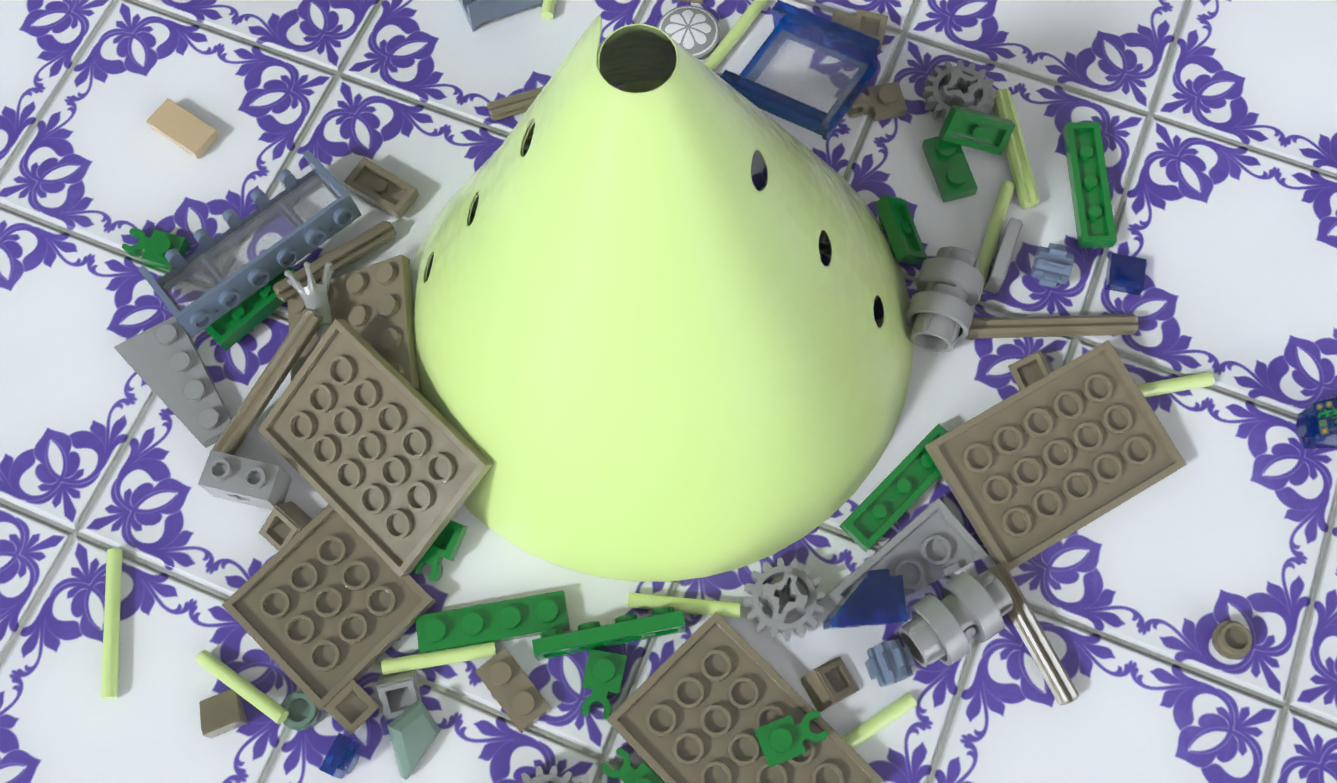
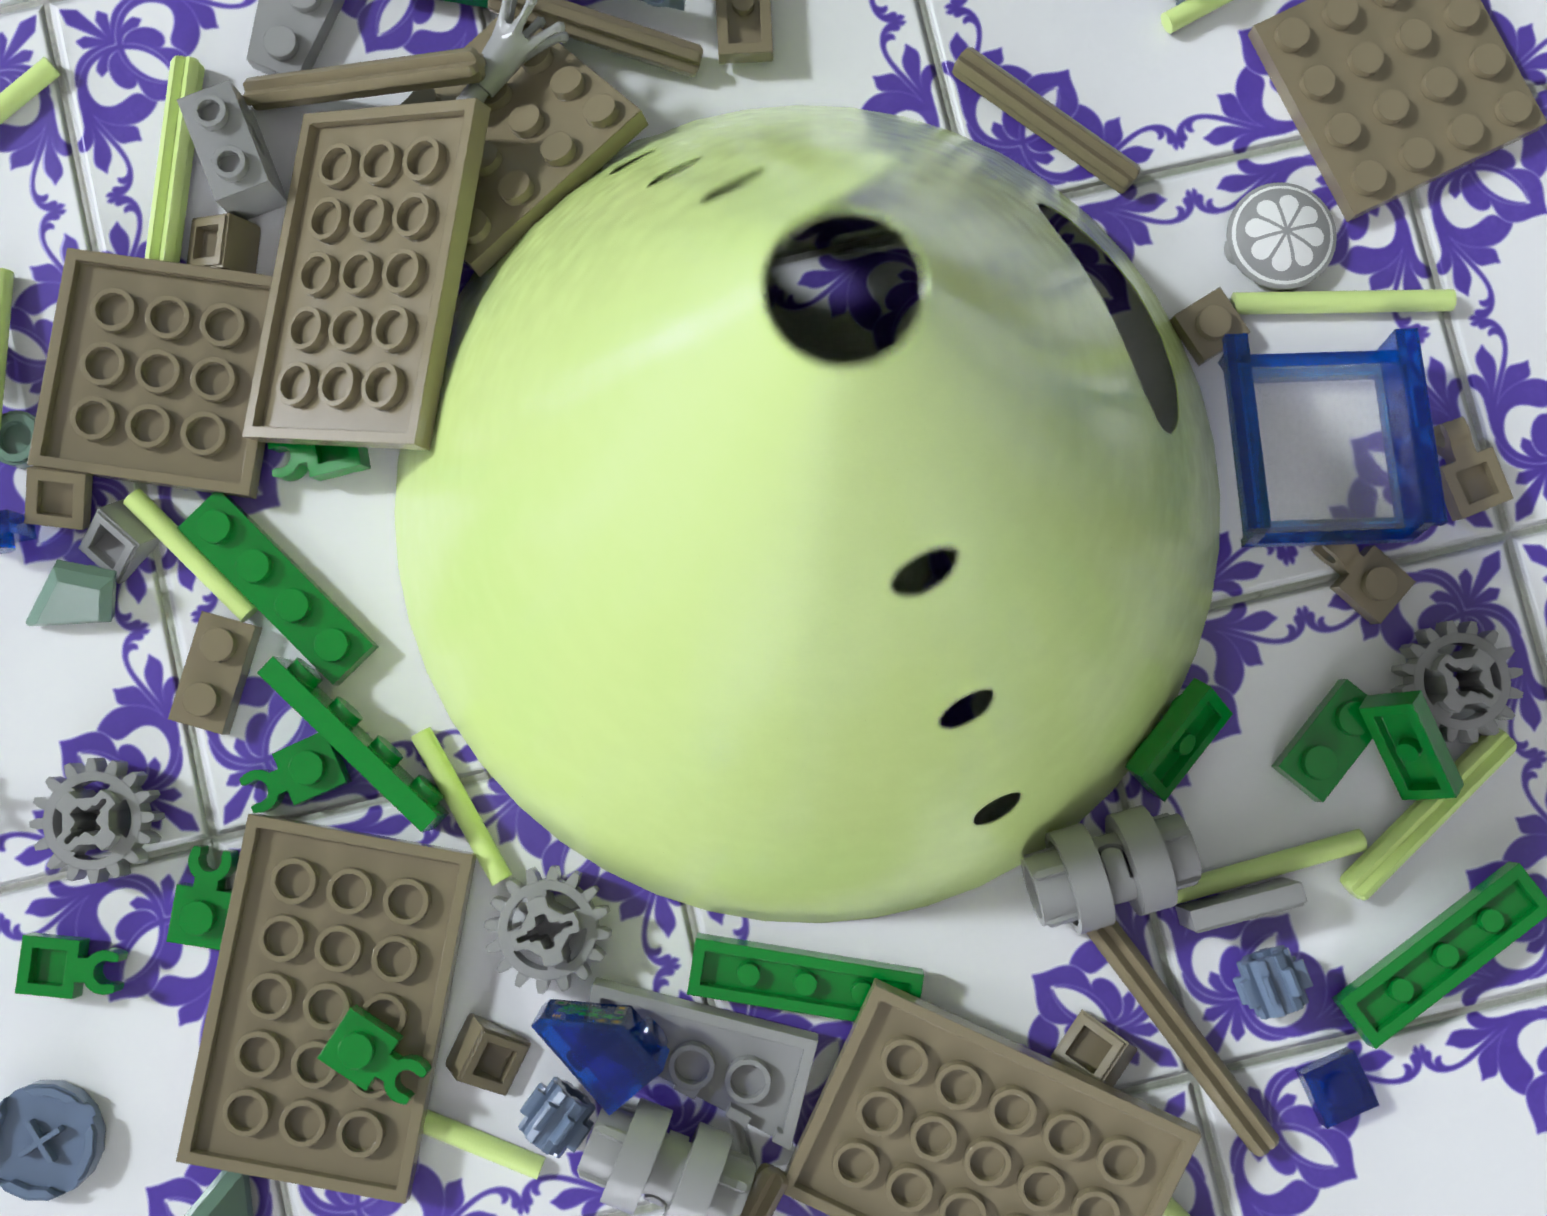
camera: 50 degrees right, 15 degrees up
none -> yellowish green axle [145,55,205,263]

